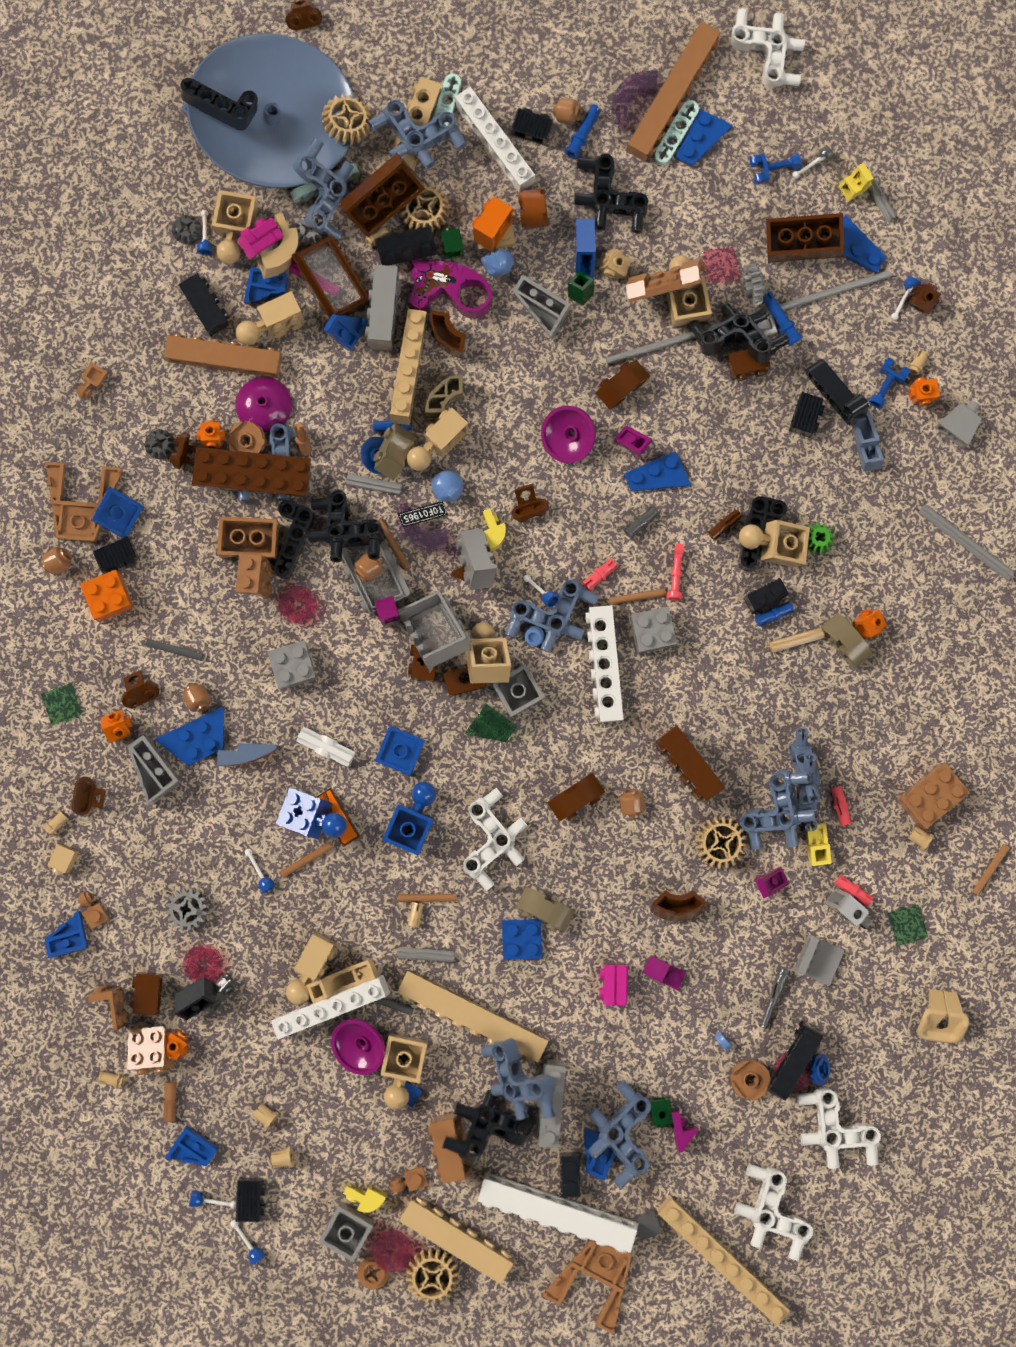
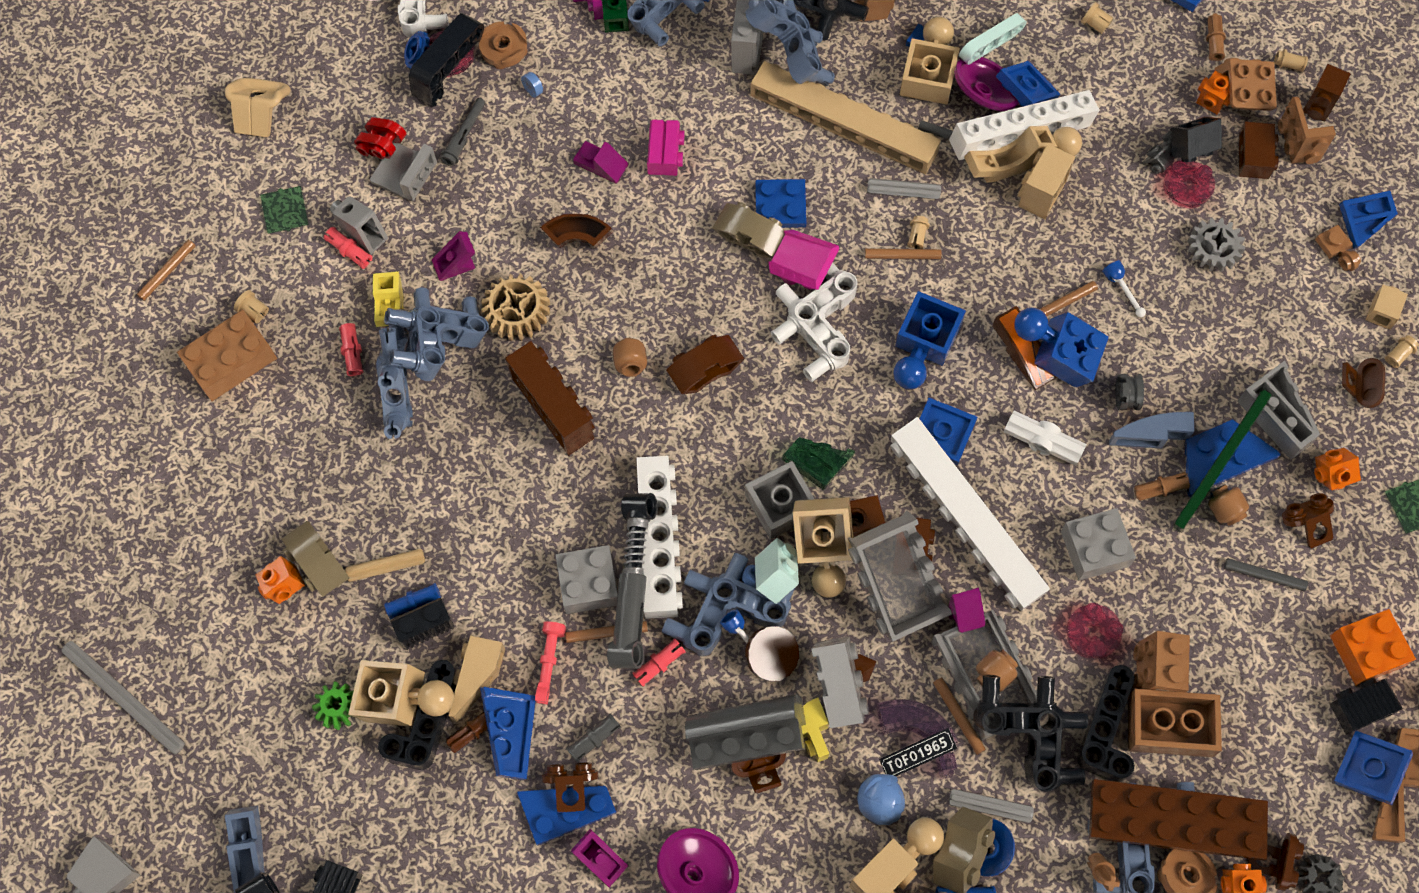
camera: 170 degrees left, 15 degrees down
none -> red brick [354,117,407,159]
none -> tan slope [448,636,505,722]
none -> blue wing [480,687,536,780]
none -> reddish brown bracket [542,762,599,813]
none -> piece [607,493,658,669]
none -> dark grey brick [685,694,806,770]
none -> tile [745,626,799,681]
none -> light aqua piece [755,538,799,604]
none -> dark pink slope [768,230,839,290]
none -> white brick [890,417,1050,611]
none -> light aqua beam [959,13,1027,65]
none -> blue plate [996,61,1060,107]
none -> dark grey wheel [1115,374,1144,410]
none -> medium nougat axle [1134,472,1190,501]
none -> dark green tile [1173,390,1272,533]
none -> reddish brown brick [1303,64,1351,122]

